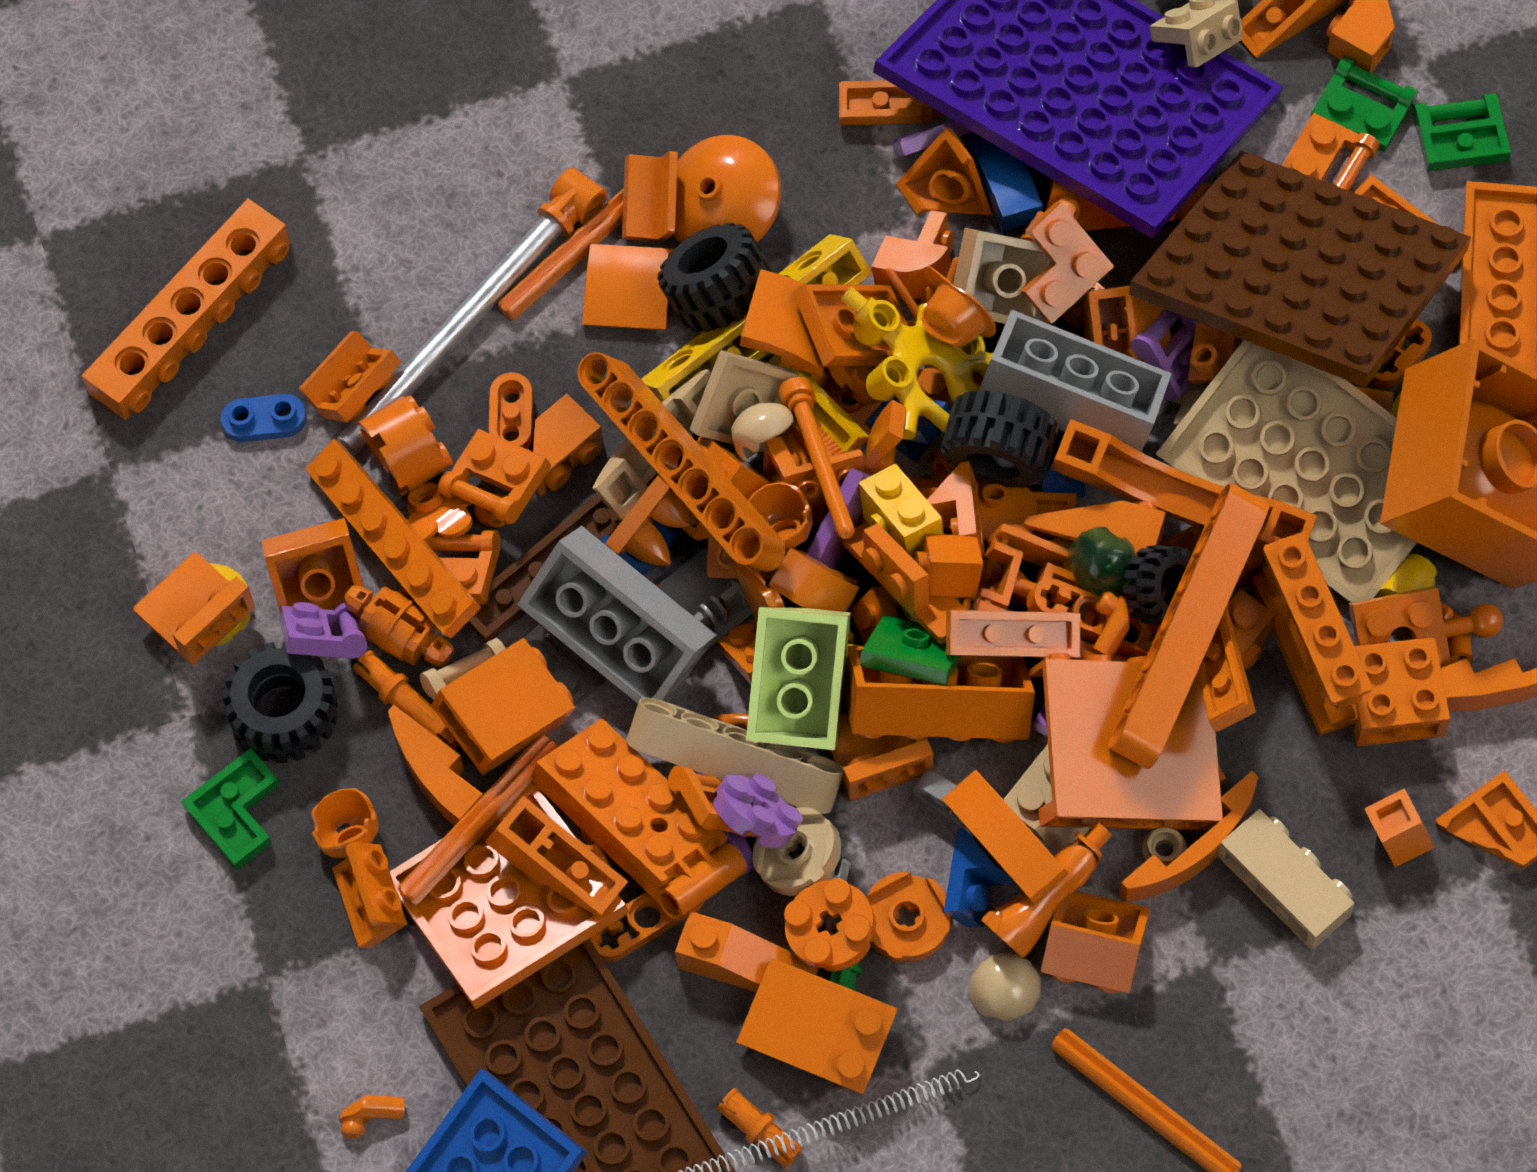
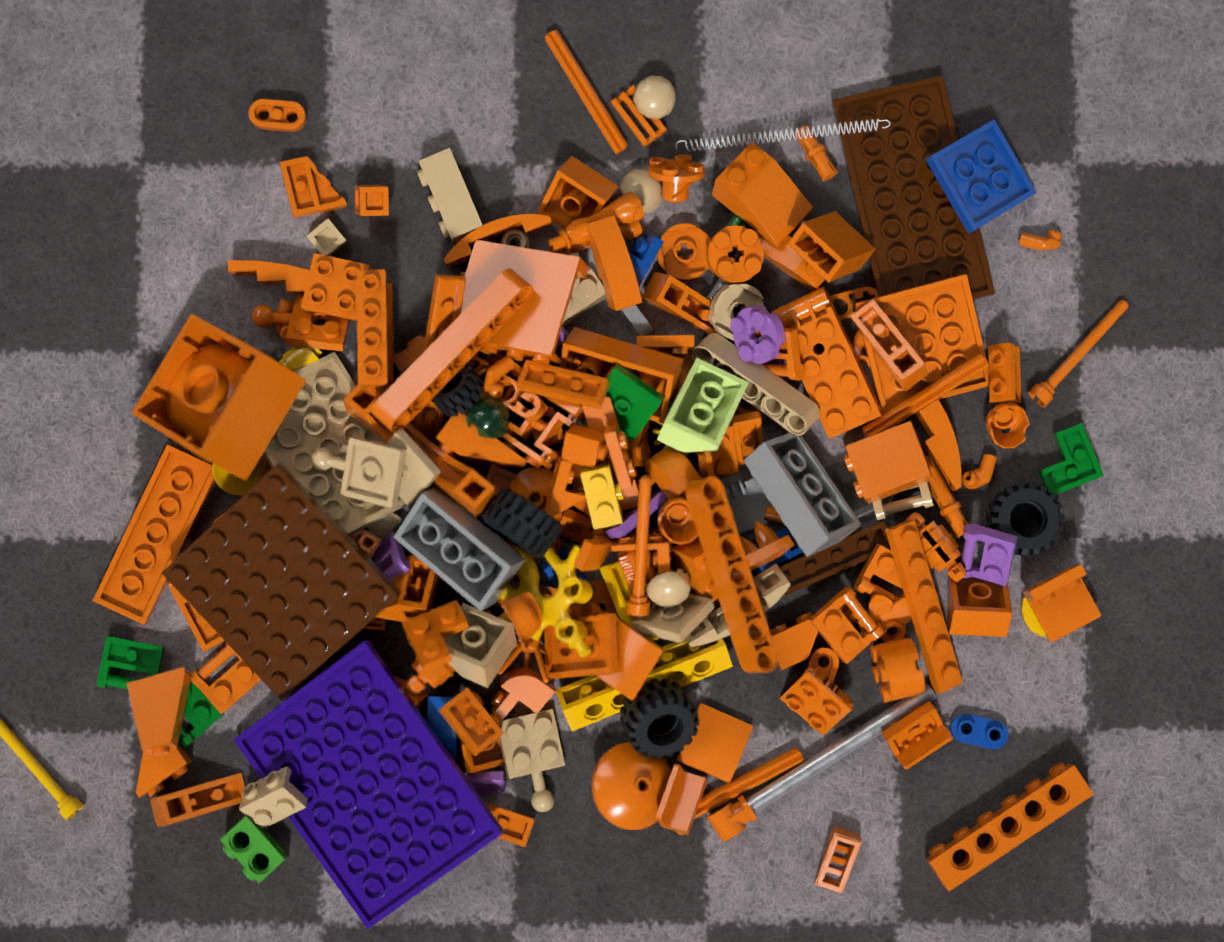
camera: 165 degrees left, 20 degrees up
none -> orange slope [127,667,191,757]
none -> tan plate [306,219,347,256]
none -> tan plate [311,437,406,508]
none -> tan plate [386,429,441,507]
none -> orange bracket [439,687,504,756]
none -> tan plate [499,709,565,812]
none -> orange tile [611,85,667,147]
none -> tan hair [633,76,676,119]
none -> orange slope [642,273,735,335]
none -> orange plate [648,155,705,203]
none -> orange slope [731,411,764,466]
none -> orange hinge [780,666,854,736]
none -> orange brick [788,211,876,282]
none -> orange slope [815,826,862,893]
none -> orange arm [962,454,997,489]
none -> orange piece [1028,300,1129,408]

